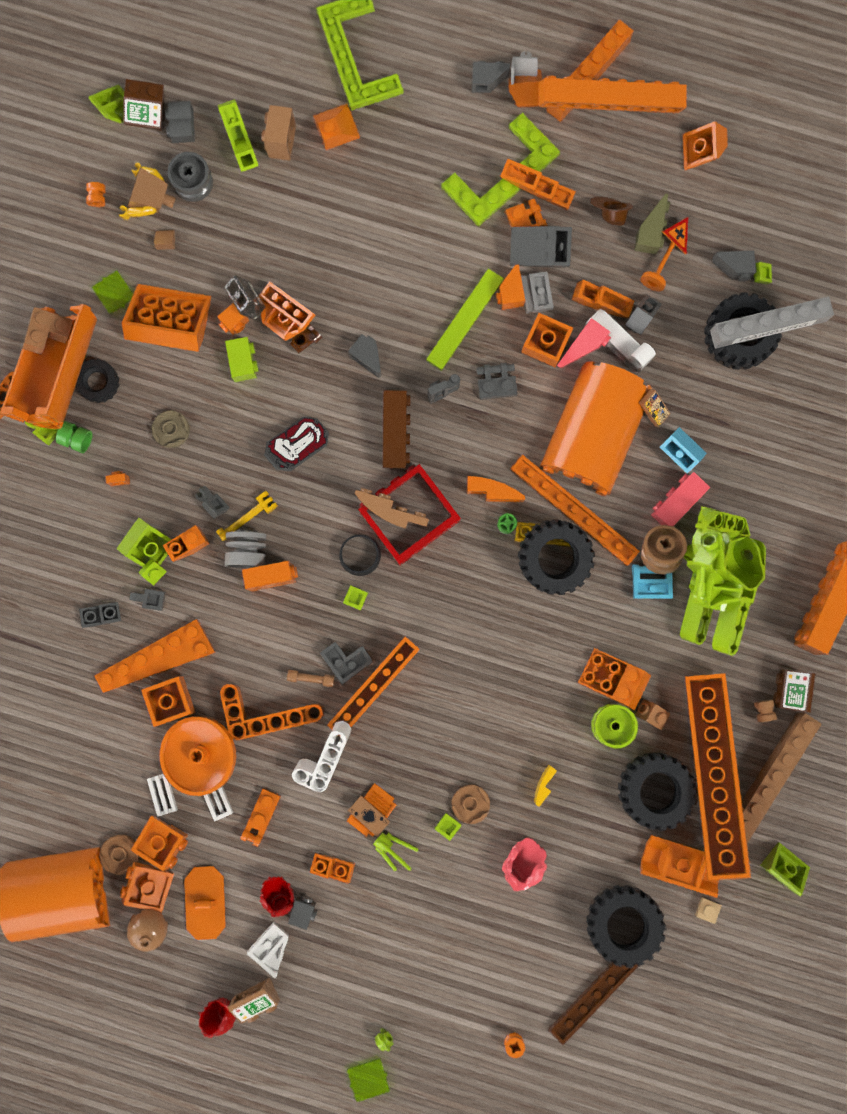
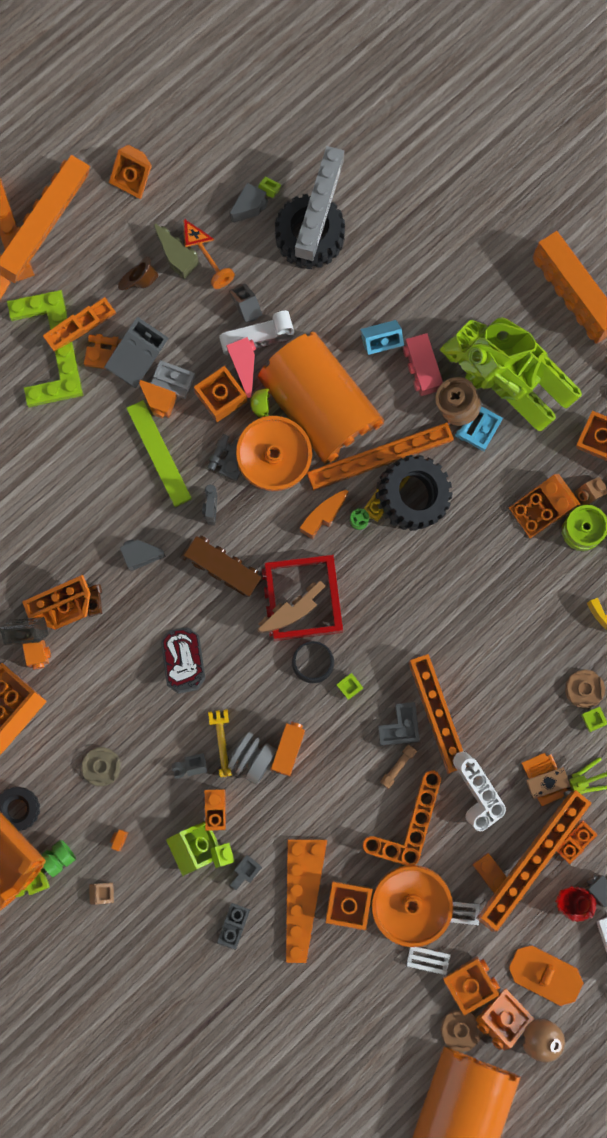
camera: 60 degrees left, 5 degrees down
lime brick [225,337,259,382] -> none
orange slope [571,279,634,319] -> none
tile [639,389,670,428] -> none
none -> medium nougat slope [89,883,114,905]
none -> orange dish [236,416,312,491]
none -> lime hair [250,388,270,418]
none -> orange brick [476,790,591,932]

